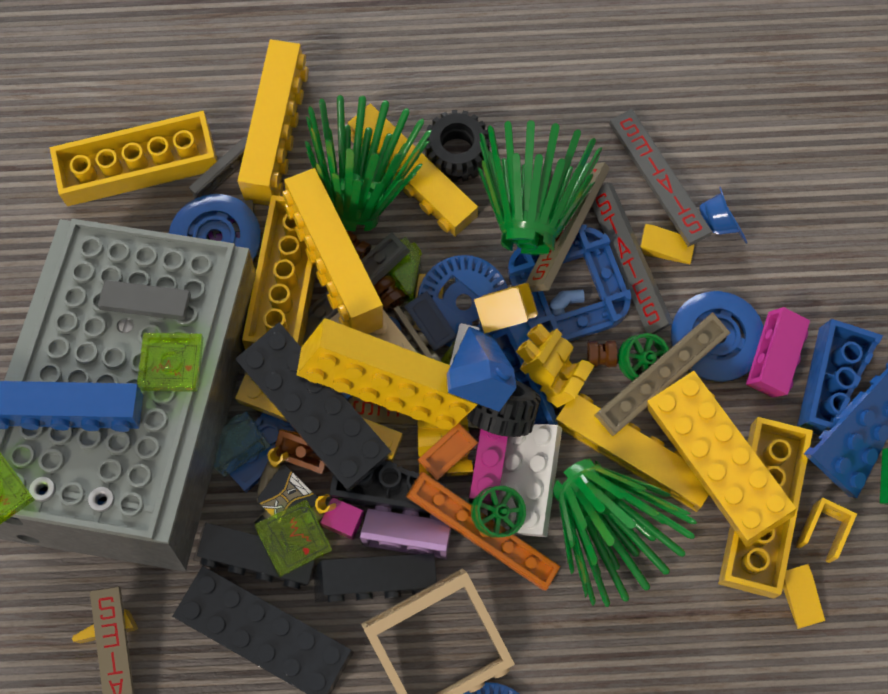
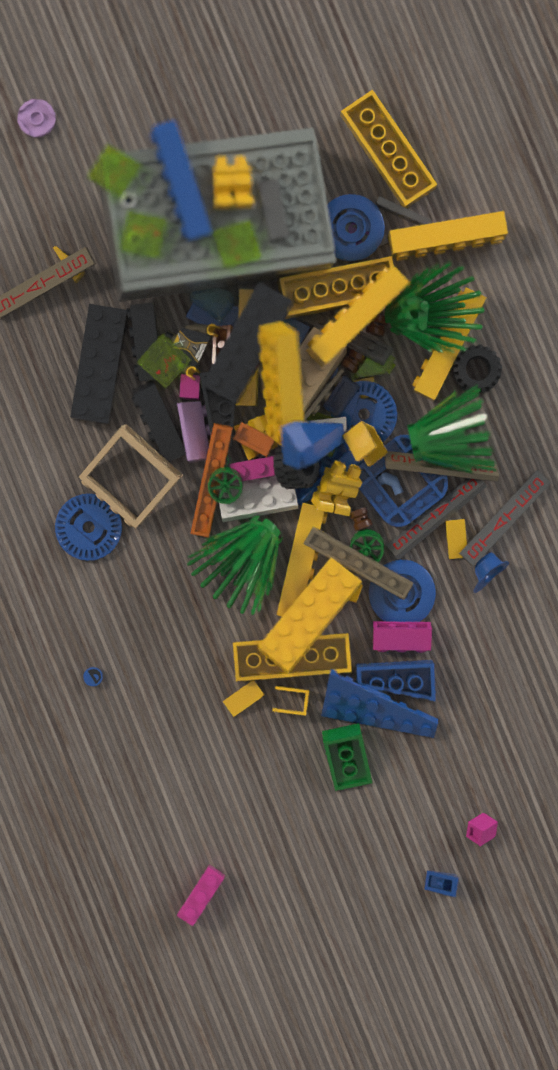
camera: 70 degrees right, 15 degrees up
none -> clear neon green tile [120,210,167,258]
none -> yellow hips [212,156,254,210]

